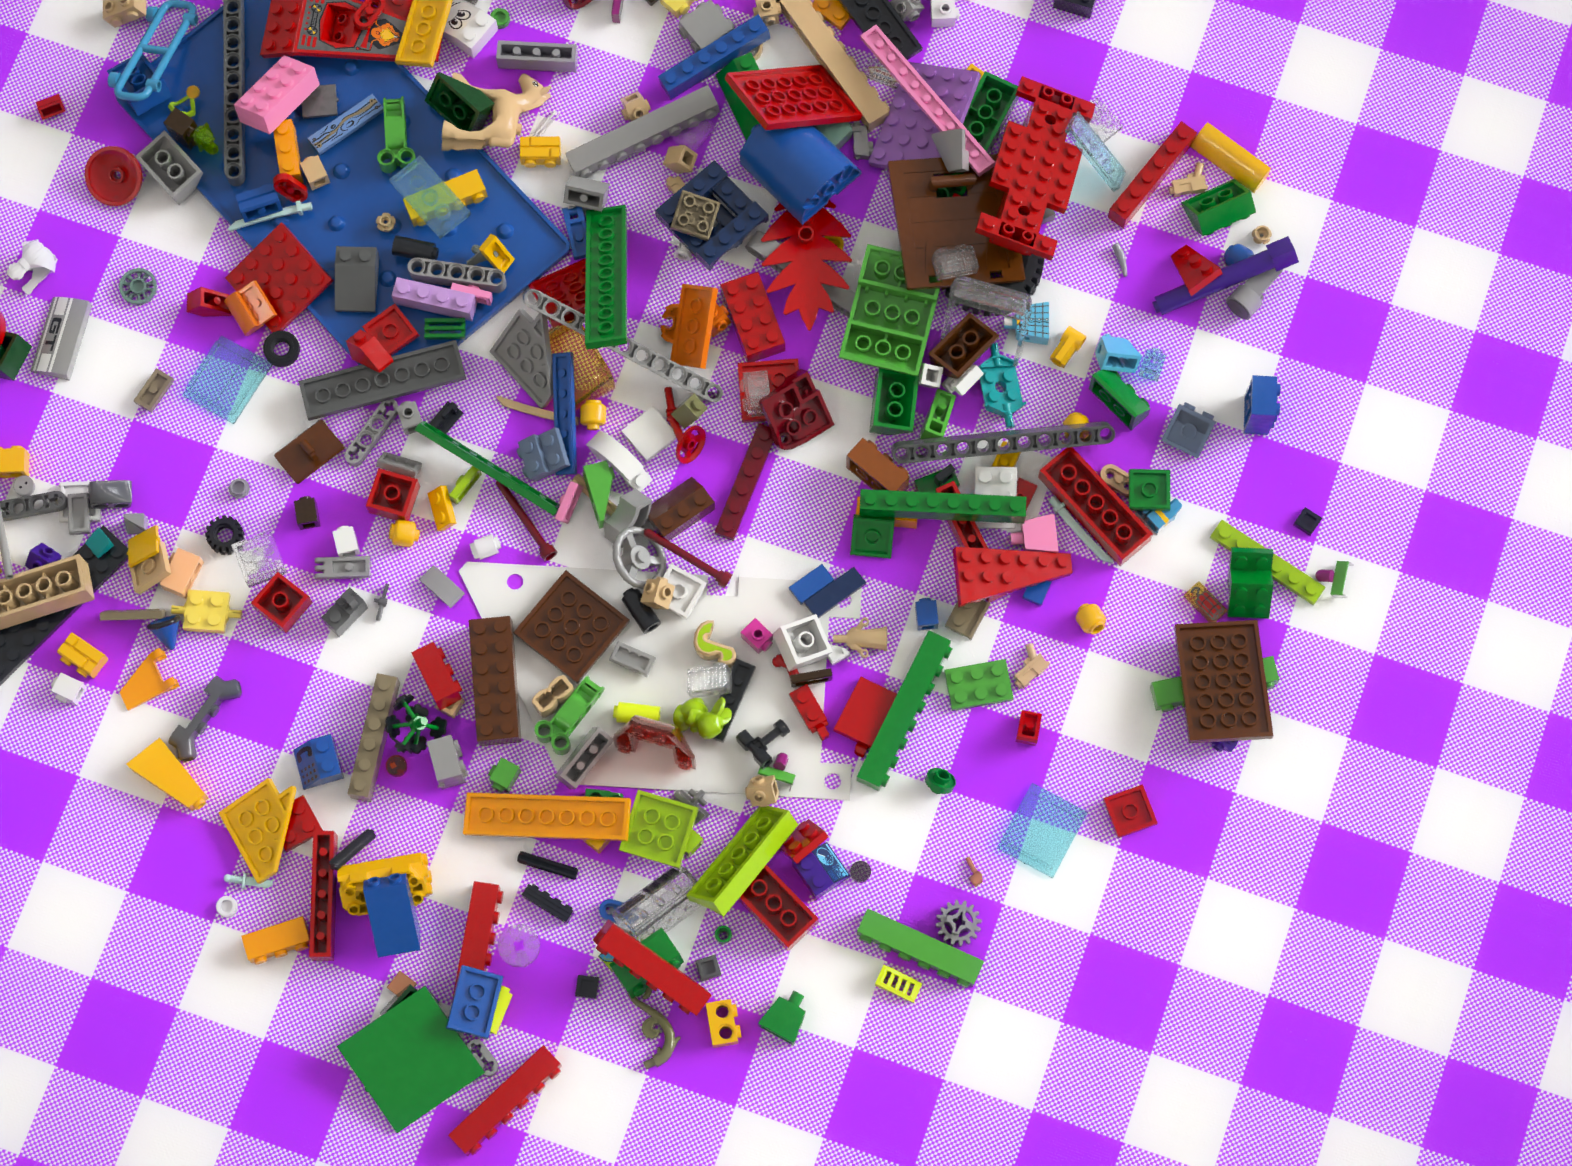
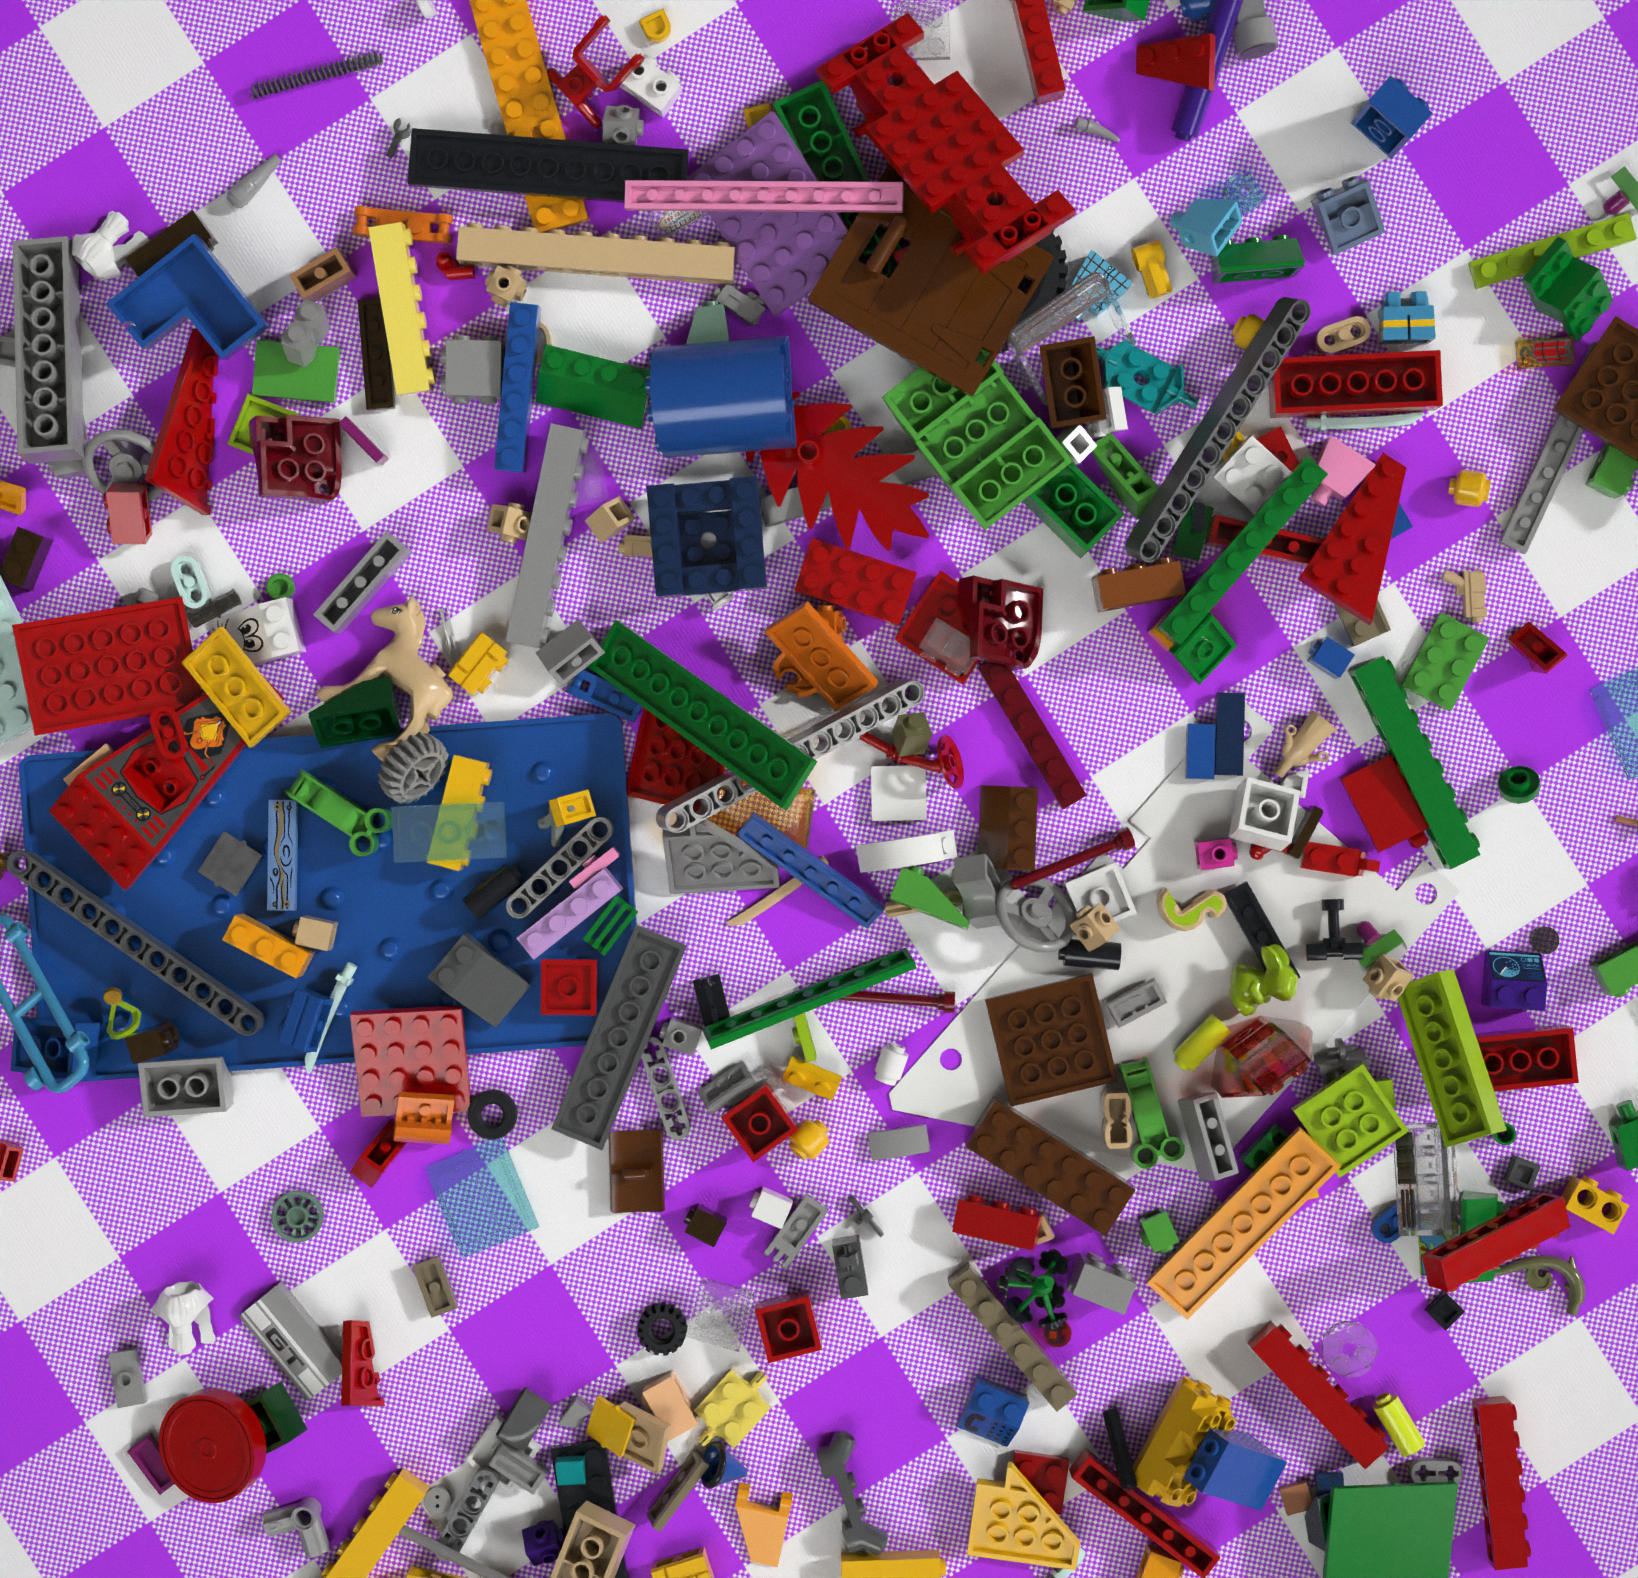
camera: 55 degrees left, 15 degrees up
red dish [85,146,143,206] -> none
clear neon green hinge [192,122,219,155] -> none
light grey plate [229,478,250,499] -> none
bright pink brick [234,55,320,134] -> none
red plate [273,173,308,203] -> none
red slope [346,329,394,373] -> none
tan plate [376,213,396,232] -> none
blue plate [446,965,504,1039] -> none
sand blue plate [517,427,570,481] -> none
black axle [517,851,578,880] -> none
black piece [522,884,574,924] -> none
bright pink plate [554,481,584,524] -> none
yellow head [580,400,606,430] -> none
dark tan tile [670,190,720,241] -> none
clear brick [687,662,733,698] -> none
red plate [725,65,862,130] -> none
red plate [779,819,829,864] -> none
light grey slope [931,129,969,173] -> none
clear brick [931,244,979,281] -> none
clear light blue tile [1065,111,1126,192] -> none
green tile [1128,469,1170,511] -> none
black tile [1293,507,1322,536] -> none
none -> red wing [341,1320,385,1407]
none -> light grey gear [378,732,449,804]
none -> light grey plate [1498,341,1597,554]

